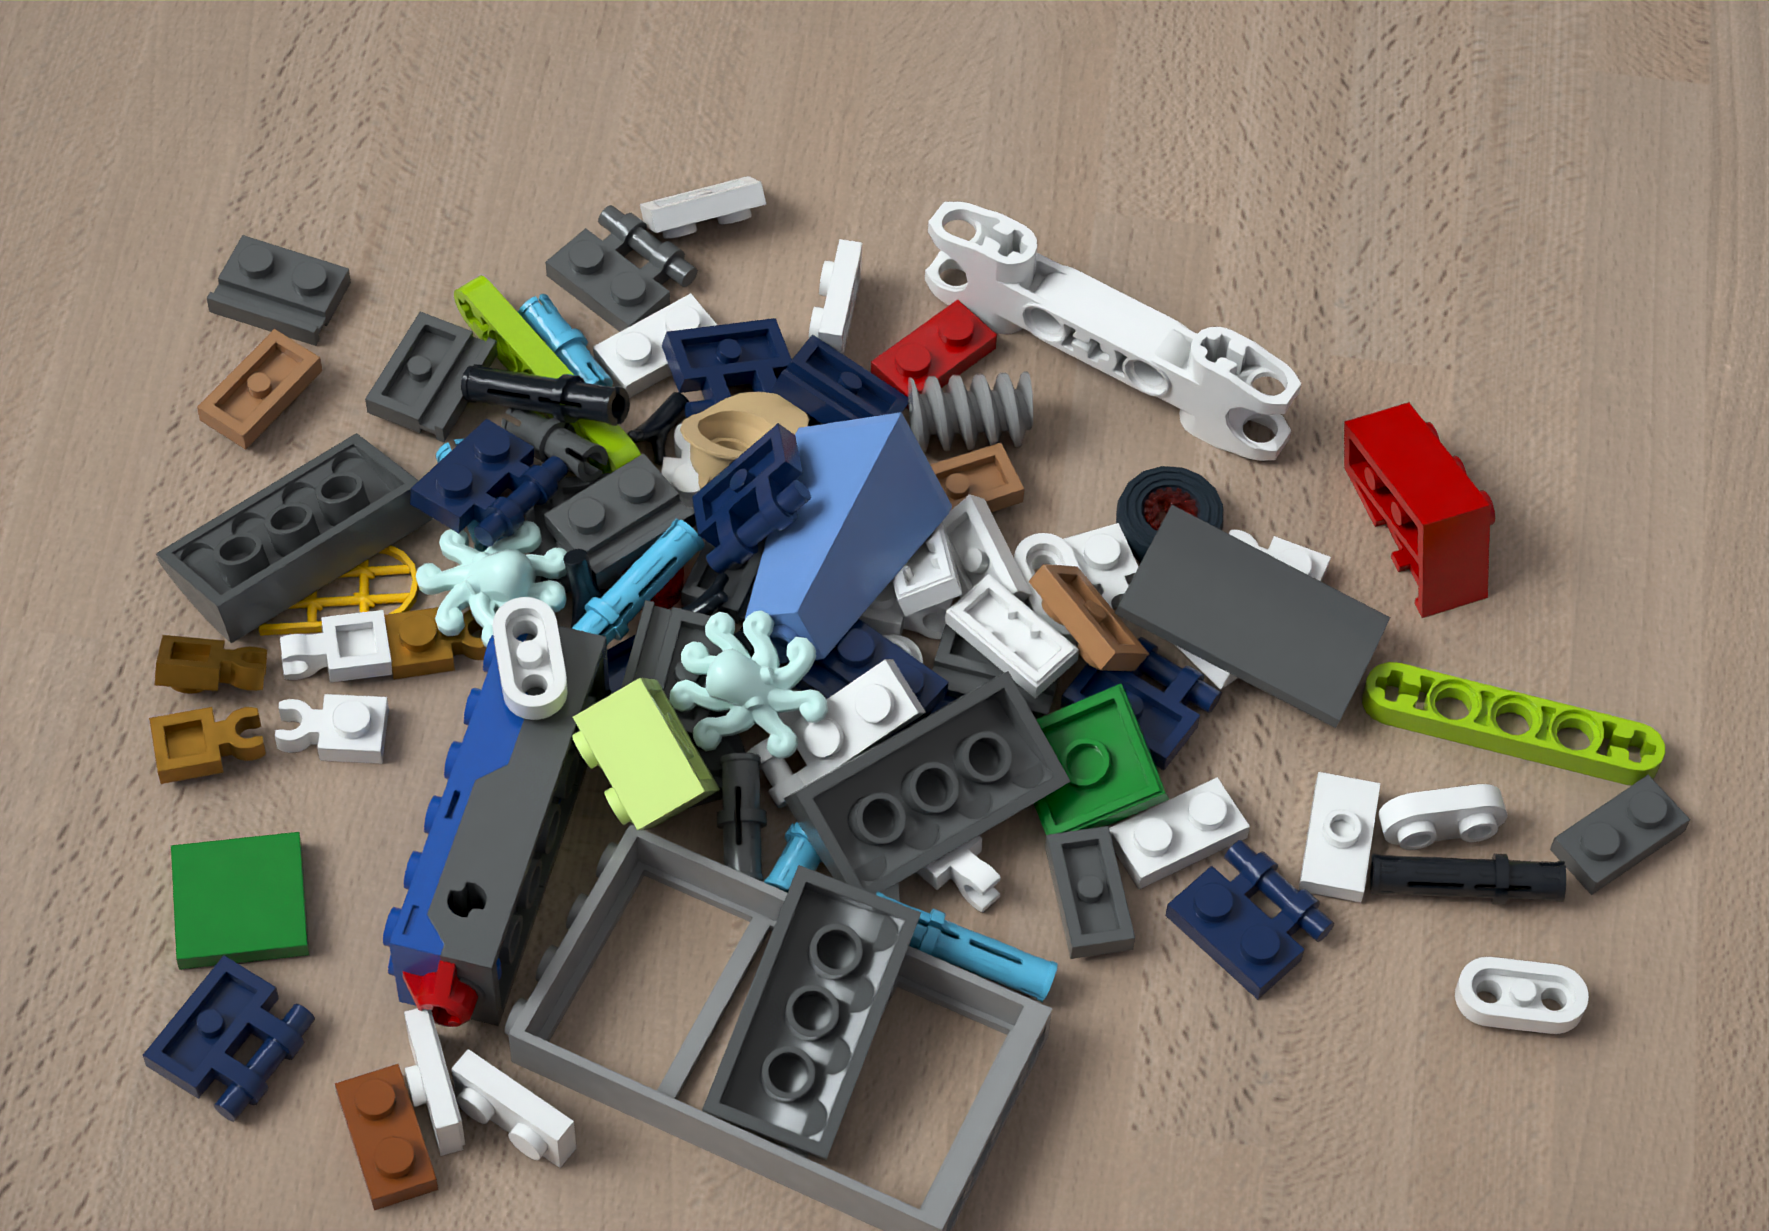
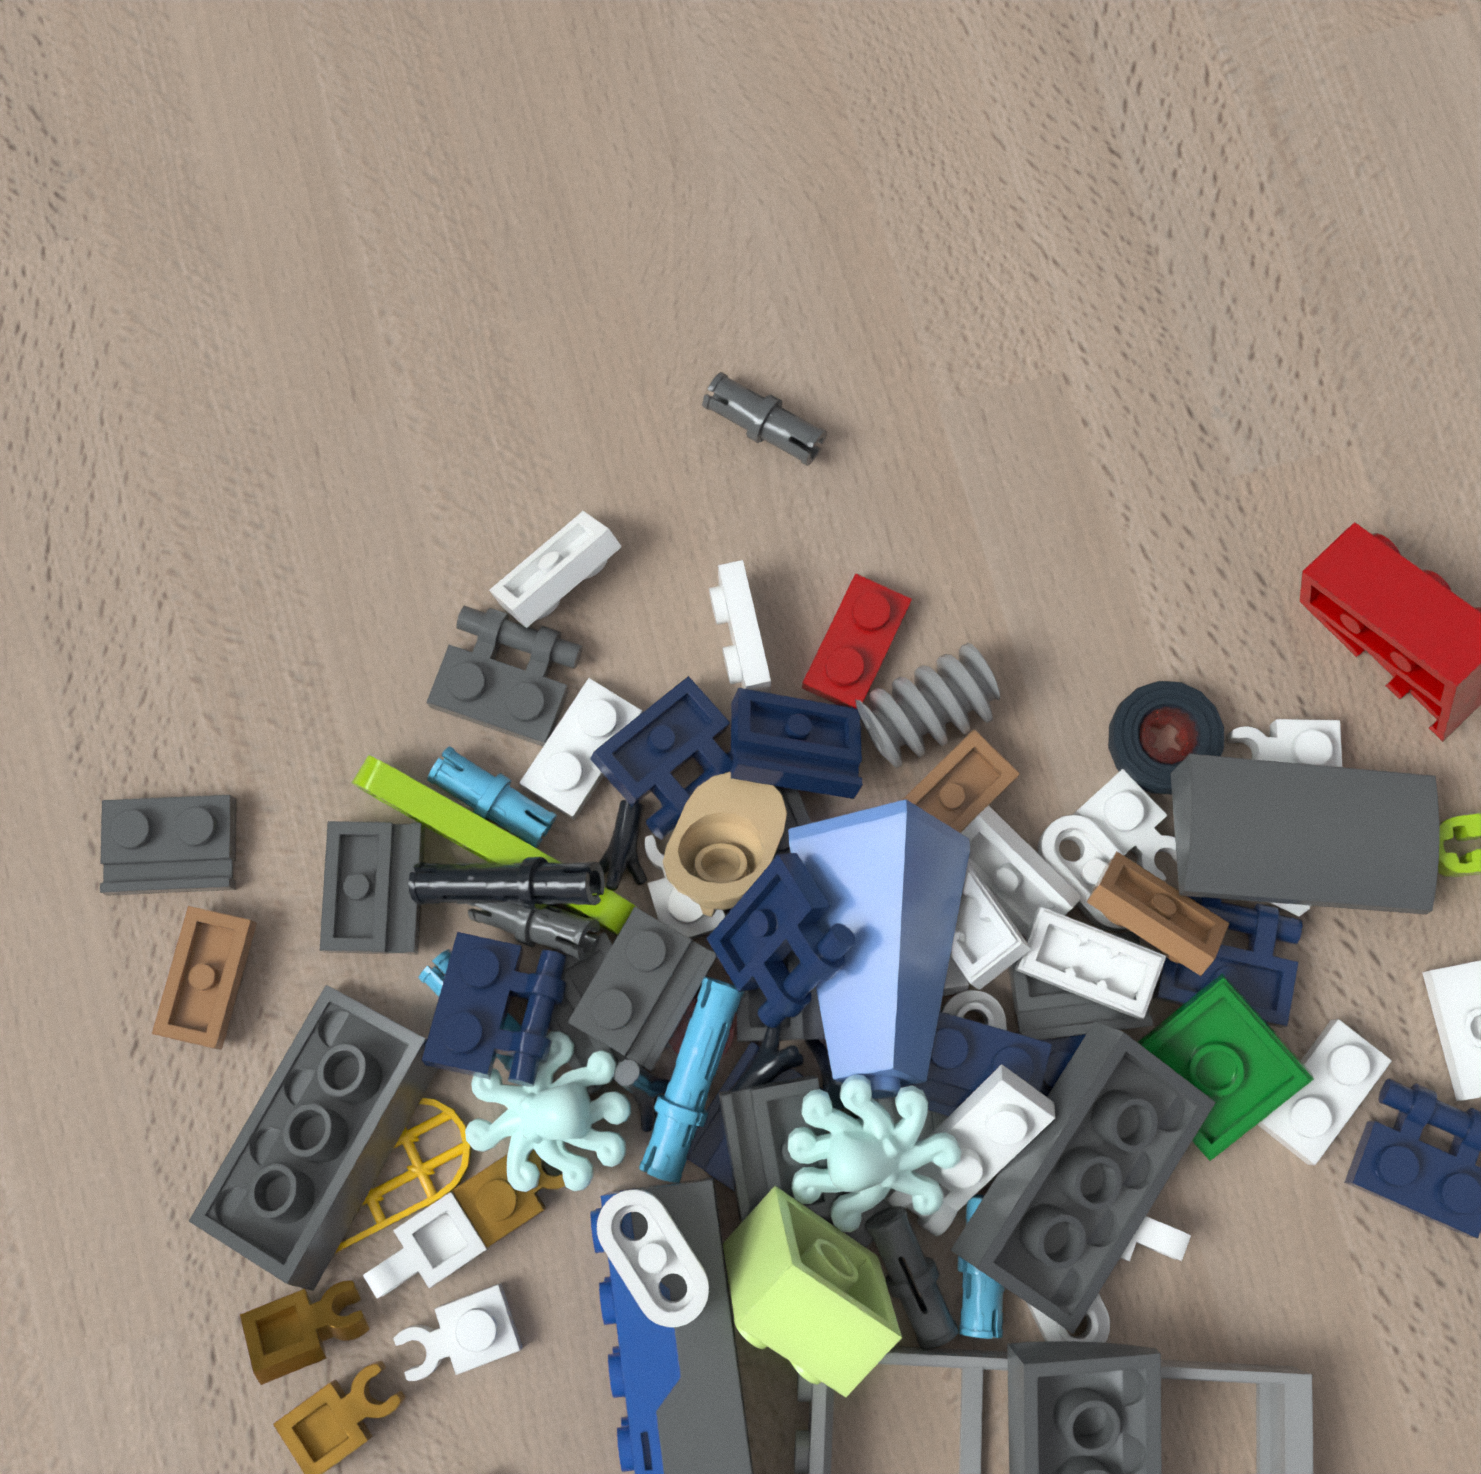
camera: 20 degrees left, 20 degrees up
medium azure pin [876,891,1058,1002] -> none
white piece [925,202,1301,461] -> none
dark grey plate [1045,826,1135,959] -> none
none -> dark grey pin [702,372,827,466]

